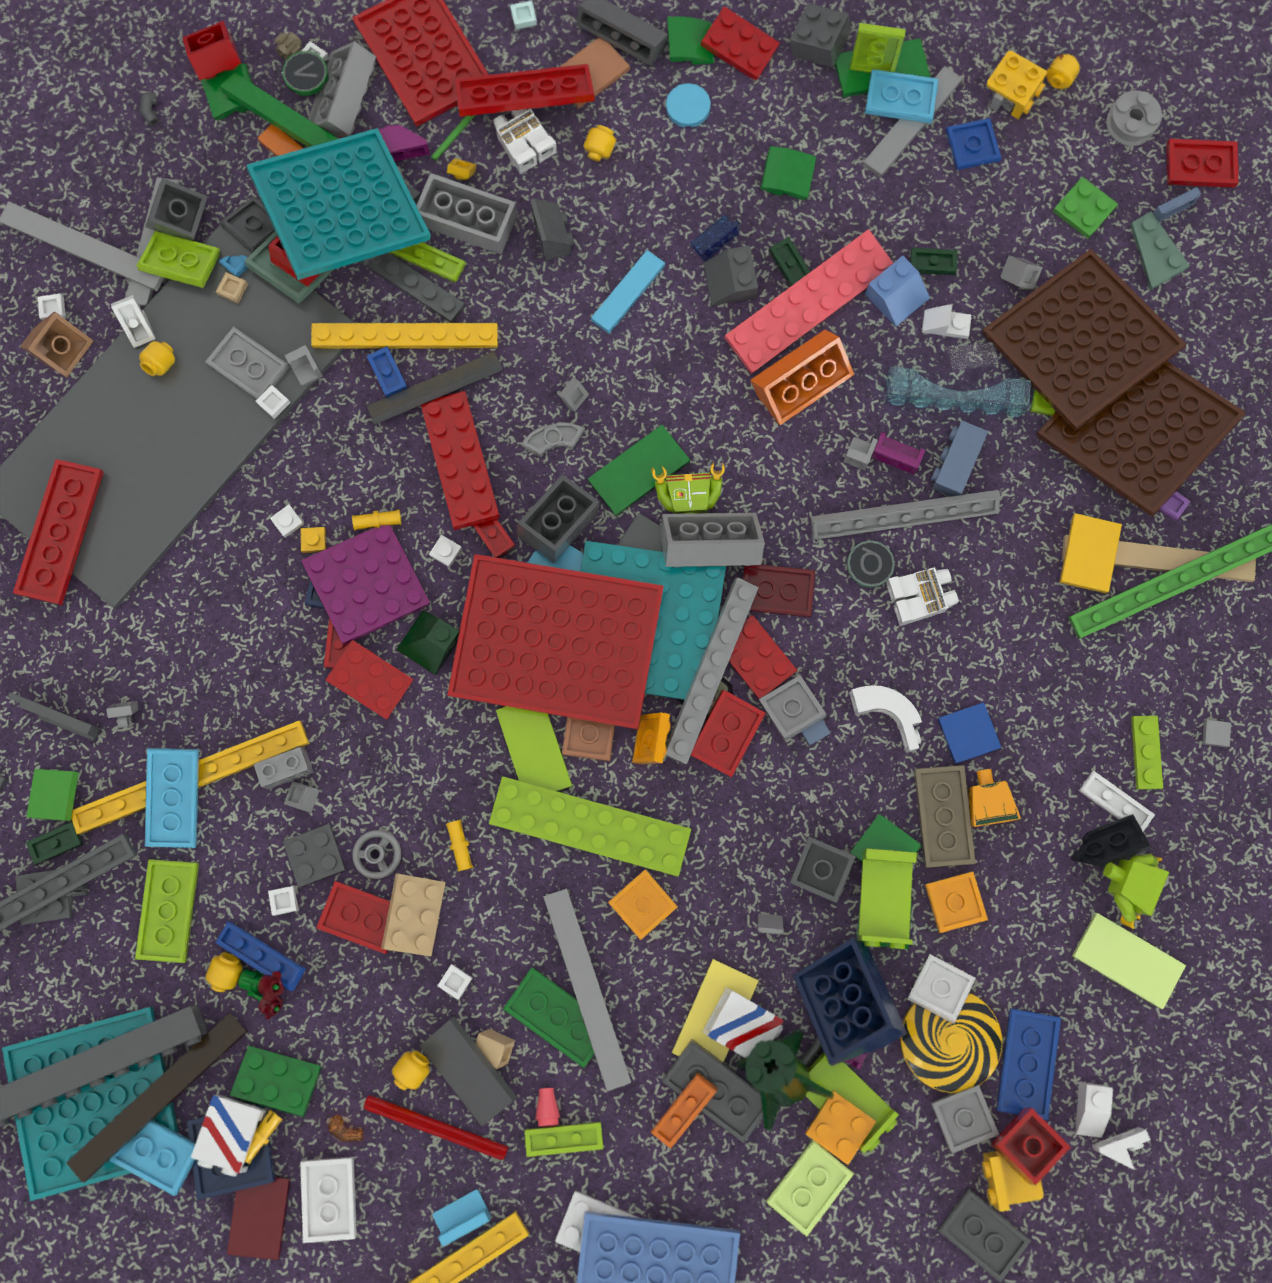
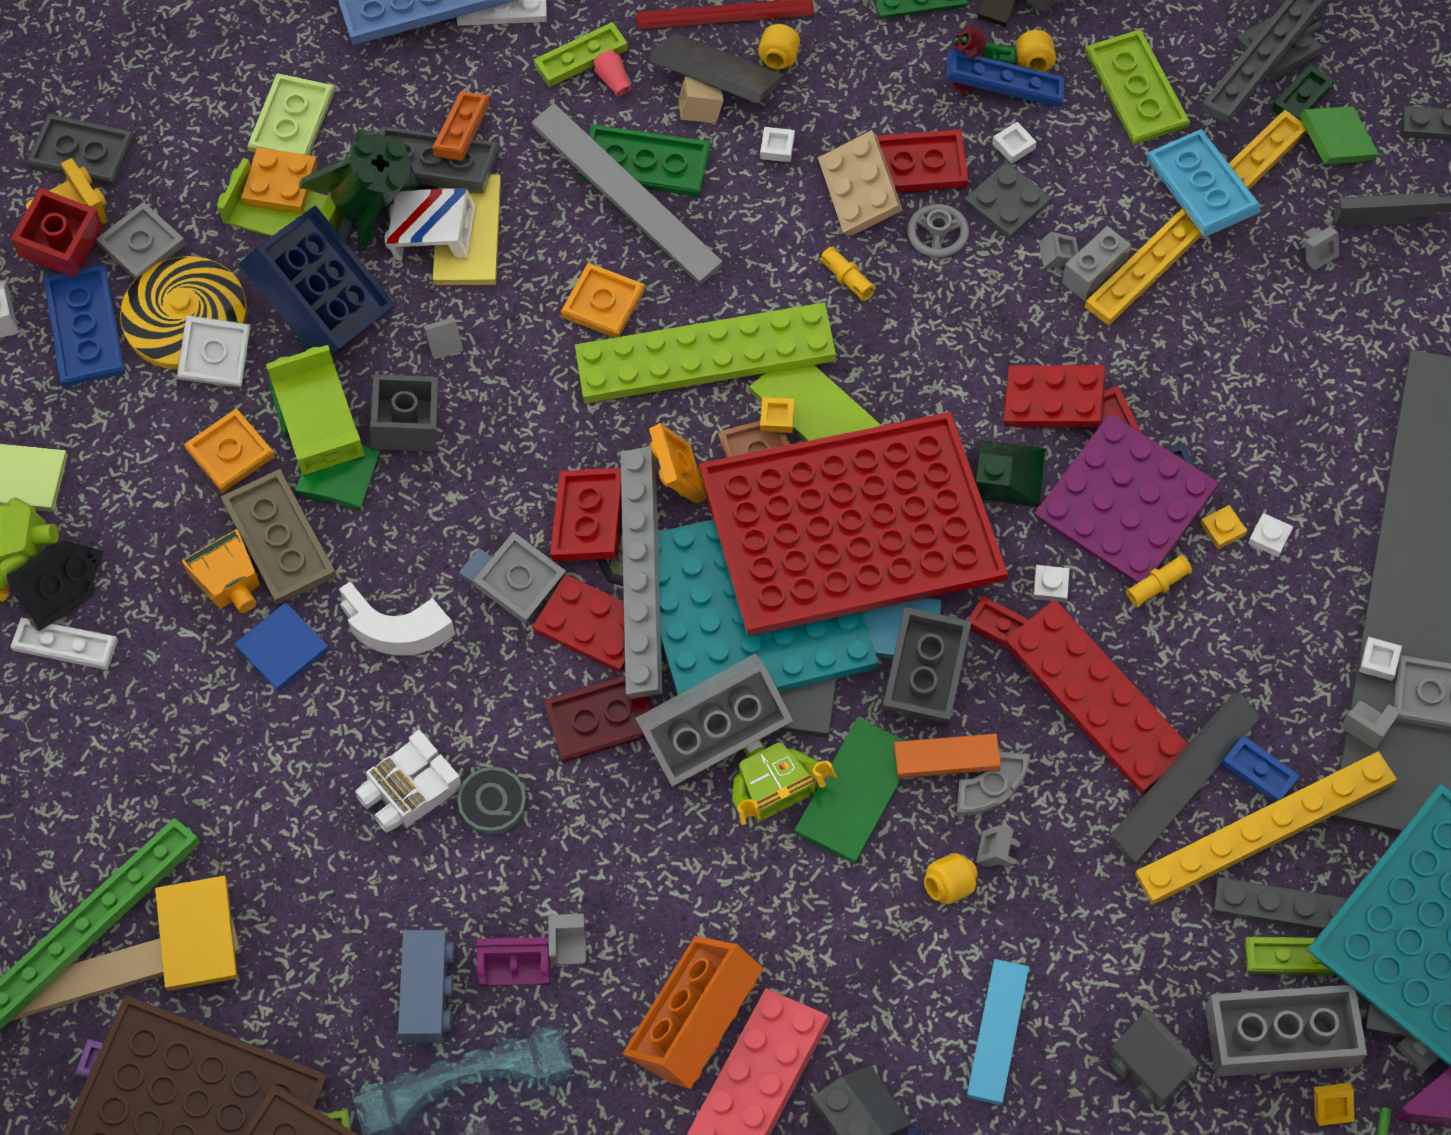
camera: 155 degrees right, 15 degrees down
light grey tile [811,490,1000,540] -> none
lime plate [1131,716,1163,790] -> none
none -> yellow plate [760,397,795,433]
none -> orange tile [894,734,1001,778]
none -> yellow head [924,853,978,905]

